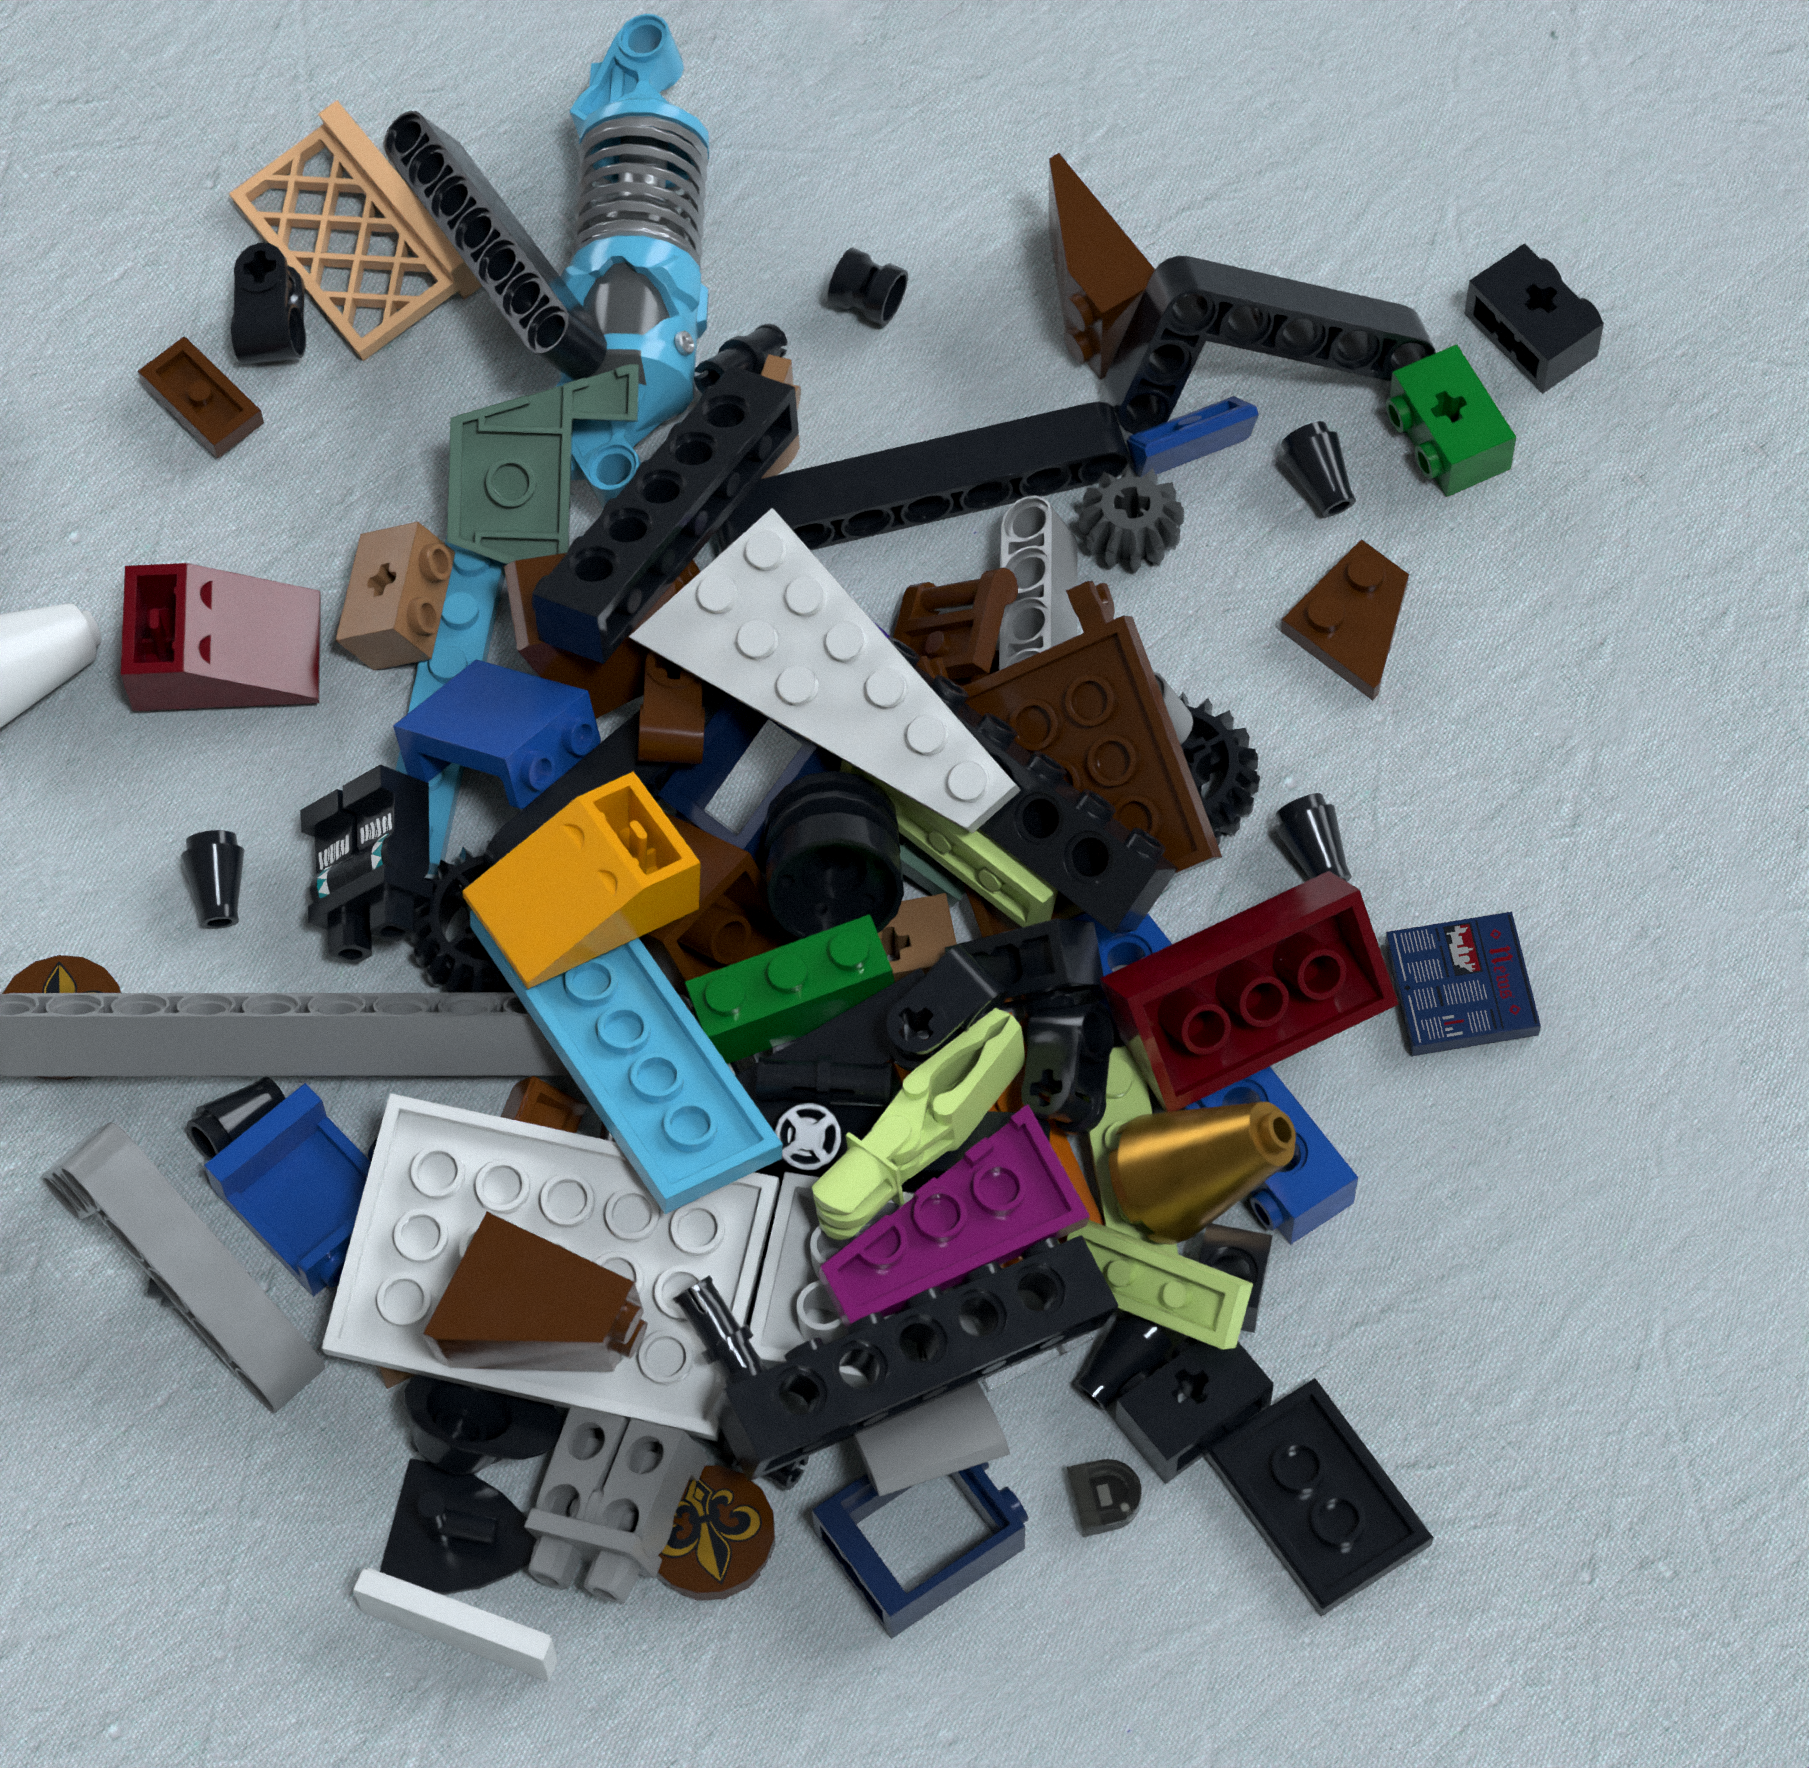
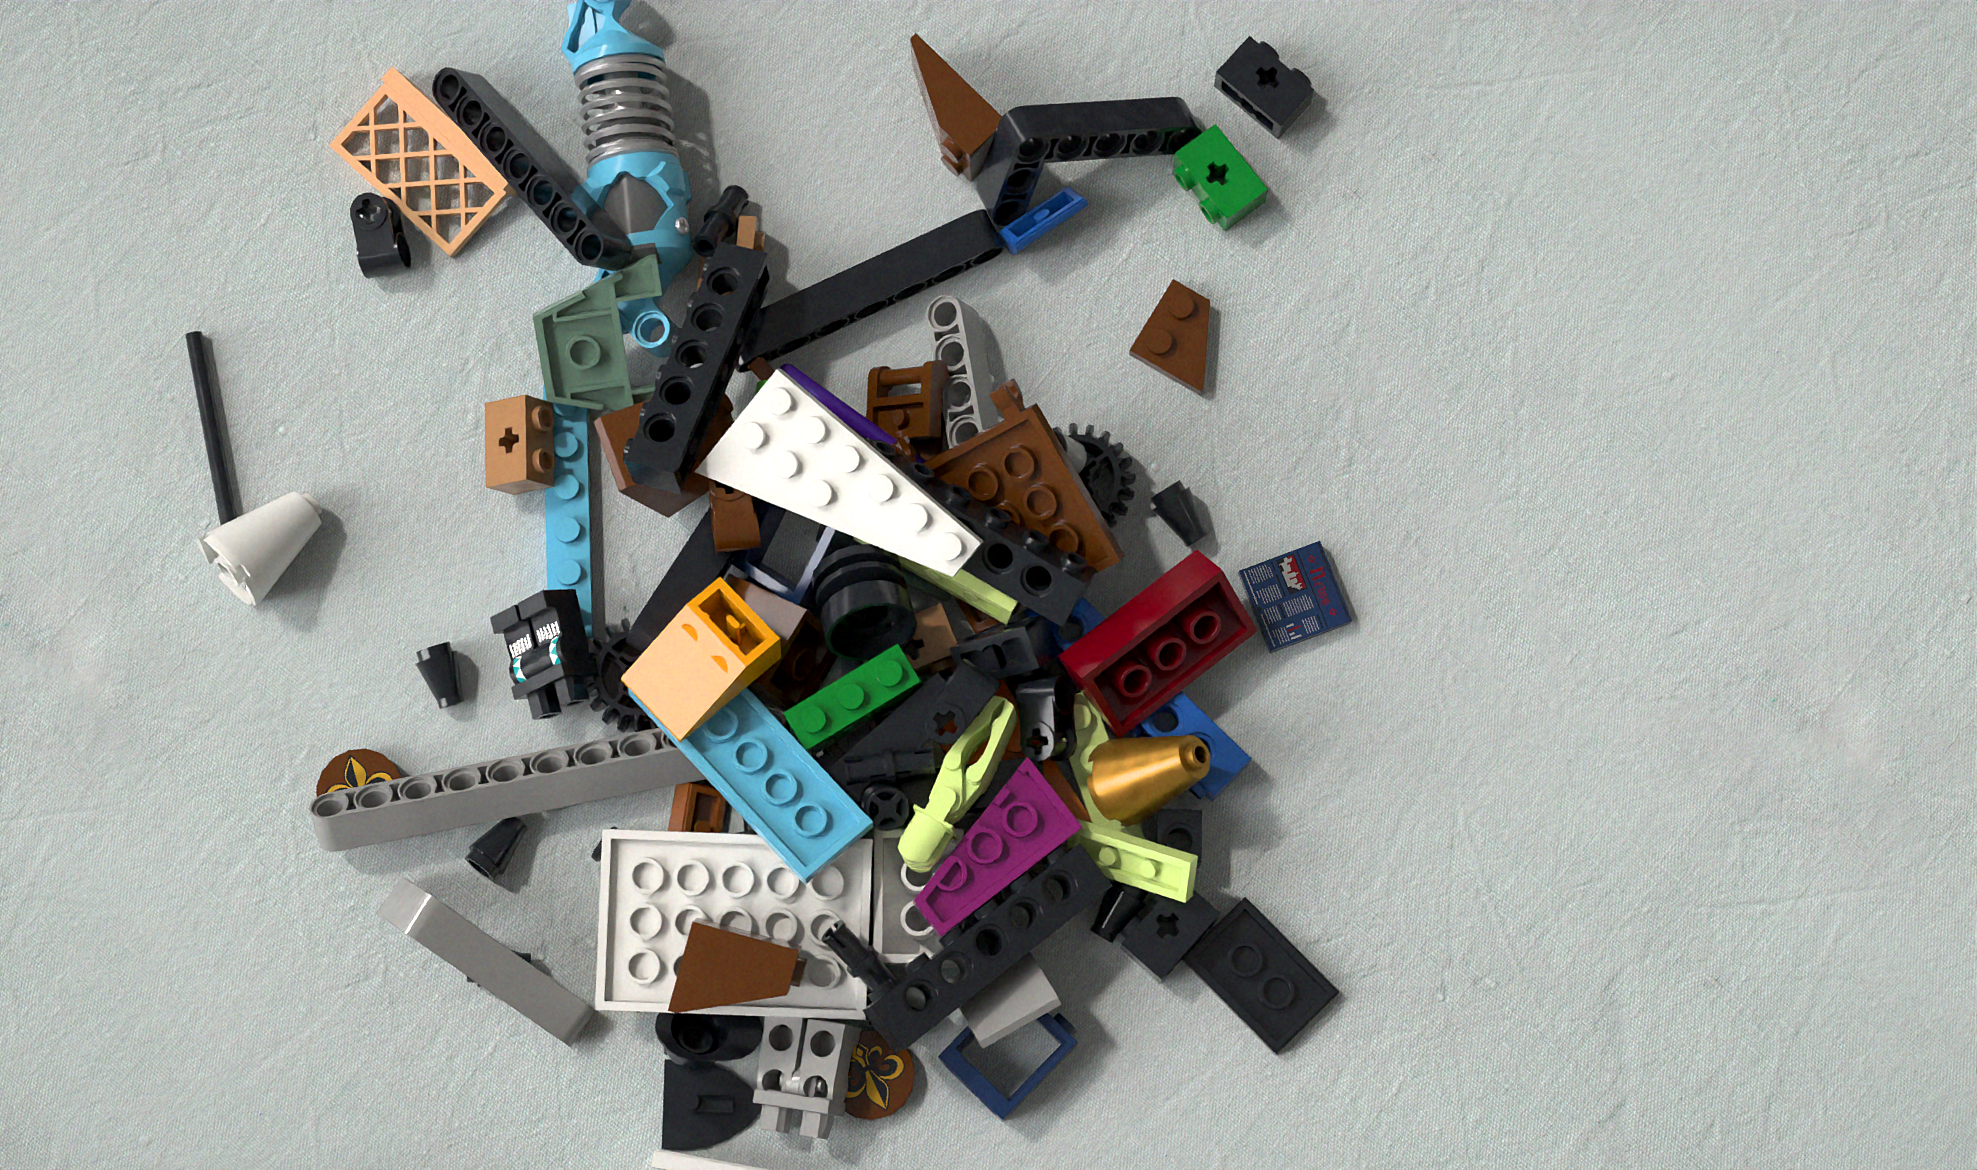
camera: 10 degrees left, 15 degrees up
slope [121,563,321,711] -> none
reddish brown plate [138,336,264,458] -> none
blue panel [204,1083,371,1297] -> none
blue panel [393,659,601,809] -> none
black wheel [828,247,908,326] -> none
clear smoke tile [1067,1459,1142,1537] -> none
dark grey gear [1079,464,1184,573] -> none
black cone [1281,421,1356,517] -> none

